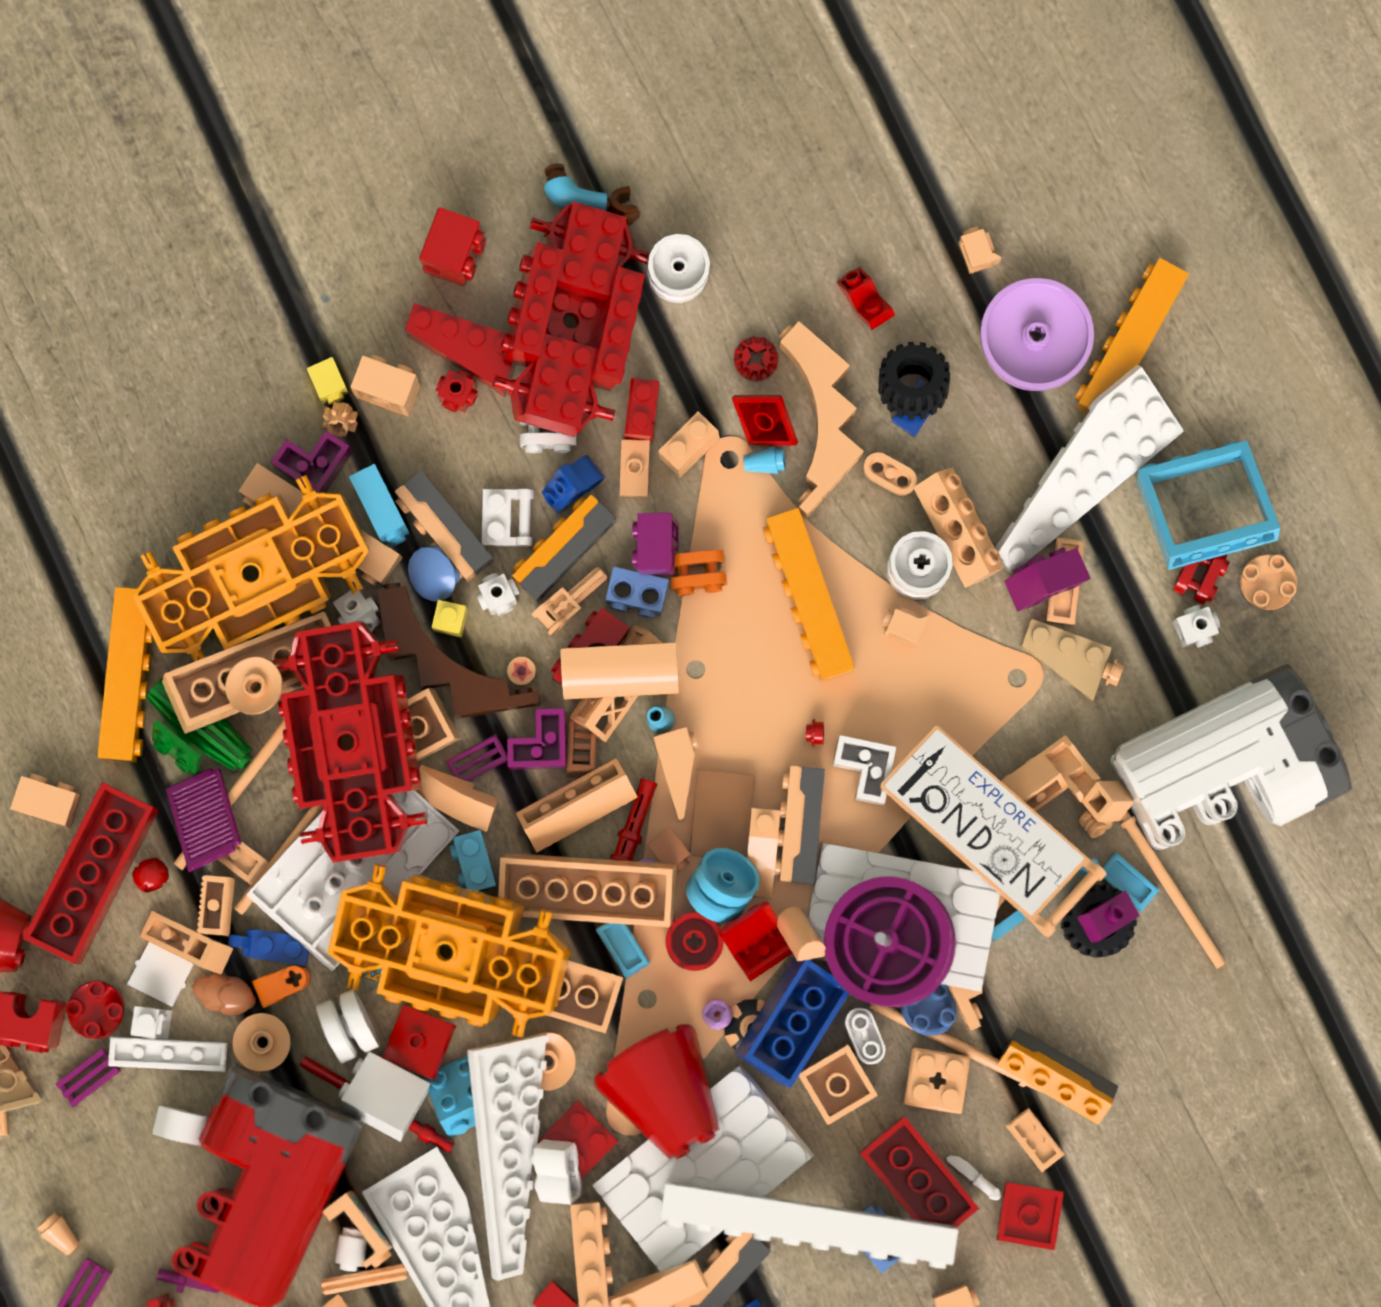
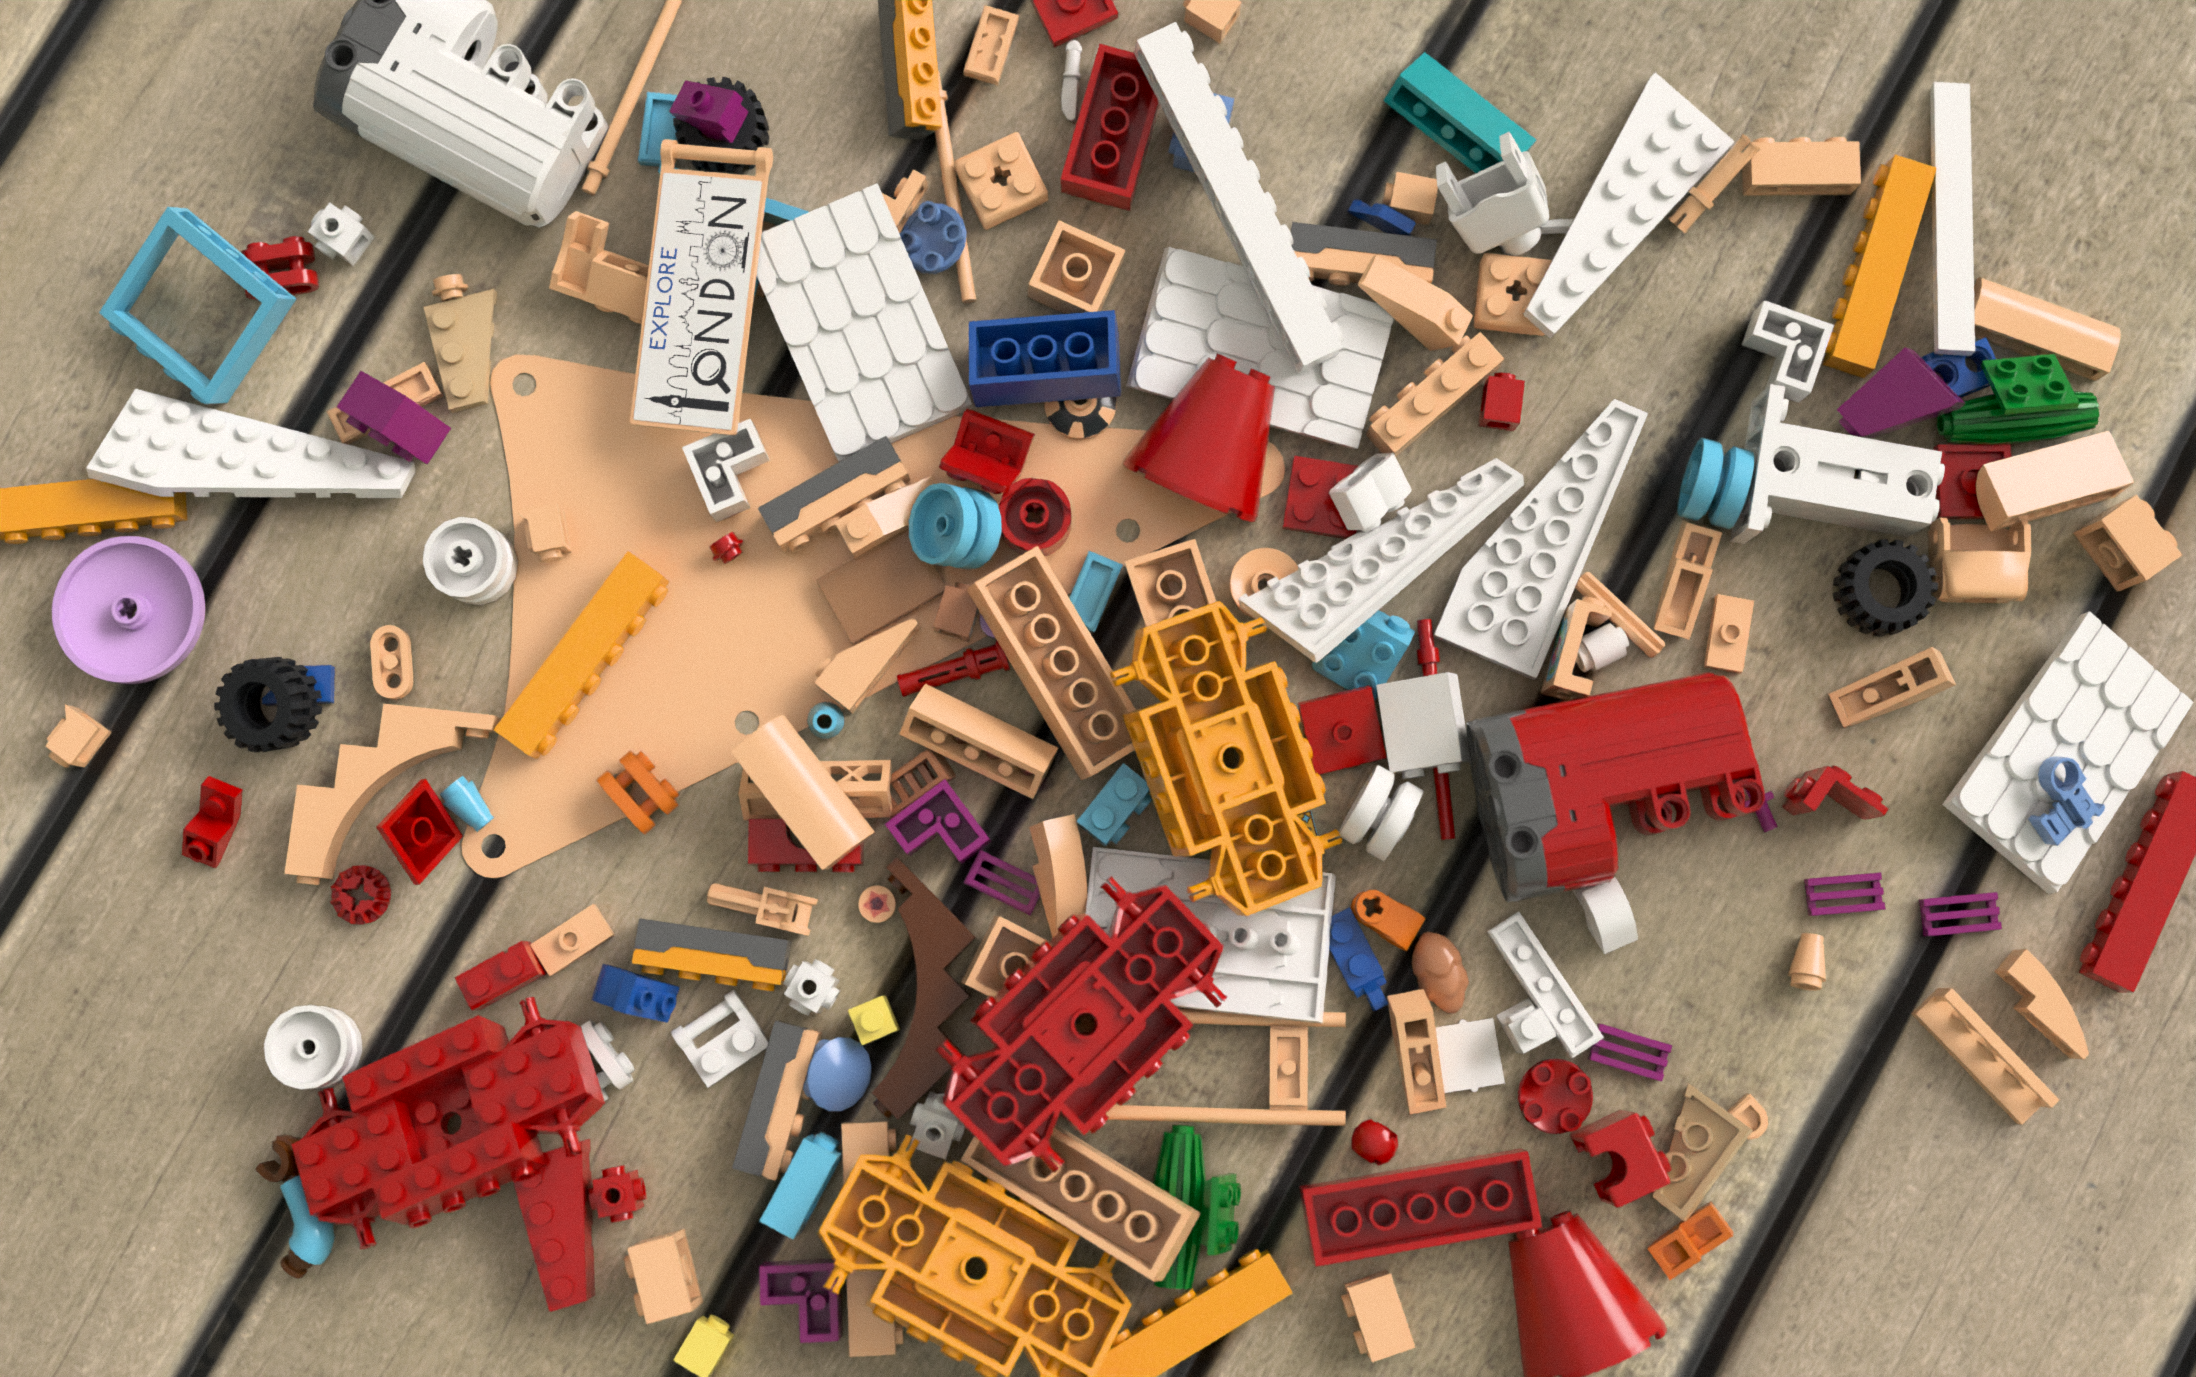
camera: 125 degrees left, 0 degrees up
magenta window [166,768,241,872] -> none
light nougat brick [196,875,235,936] -> none
light nougat dish [225,657,283,715] -> none
light nougat dish [232,1013,291,1072] -> none
light nougat gear [322,402,358,437] -> none
red piece [419,207,487,286] -> none
medium blue brick [605,566,669,619] -> none
magenta brick [632,513,679,575] -> none
light nougat brick [658,412,720,478] -> none
lavender tile [702,999,733,1030] -> none
light nougat brick [777,907,825,961] -> none
magenta wheel [824,876,956,1007] -> none
white brick [844,1008,885,1064] -> none
light nougat brick [913,467,1005,588] -> none
light nougat brick [1079,781,1134,838] -> none
light nougat dish [1240,554,1297,610] -> none

